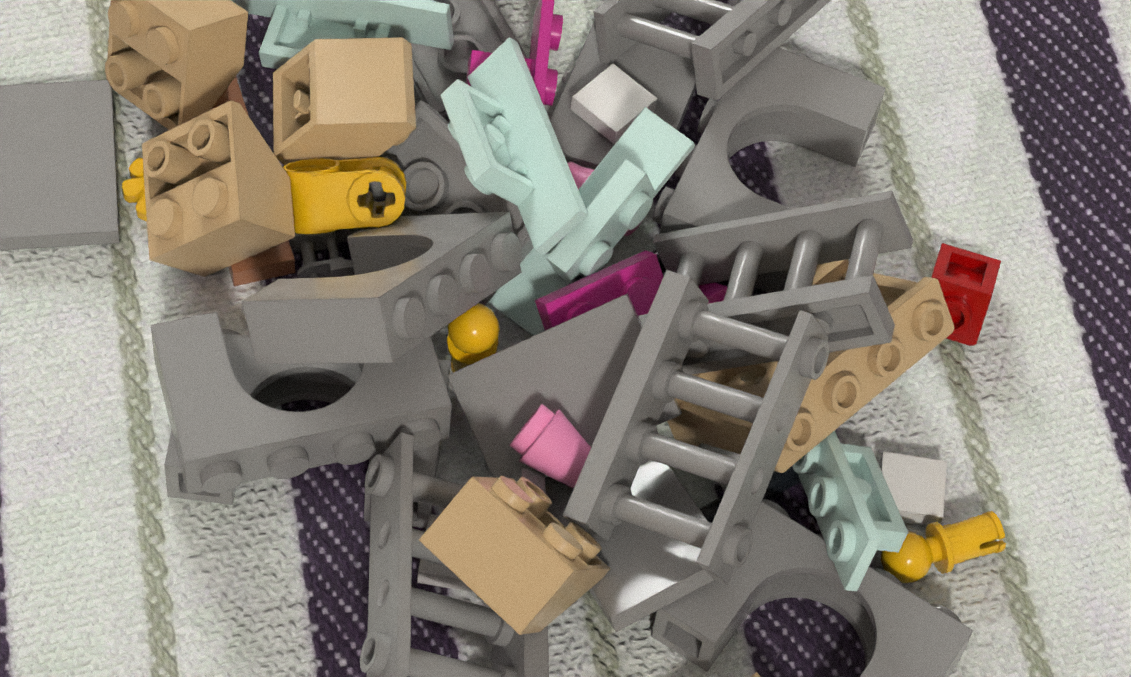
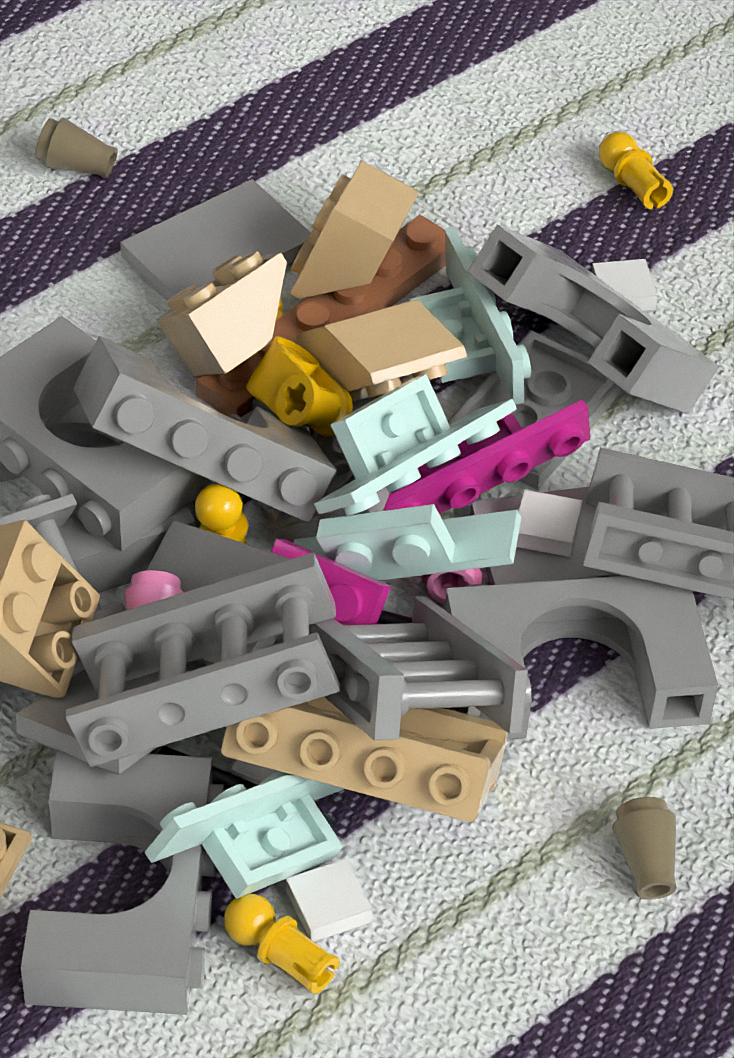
camera: 65 degrees right, 10 degrees down
red bracket [931,243,1001,346] -> none
none -> dark tan cone [612,797,677,899]

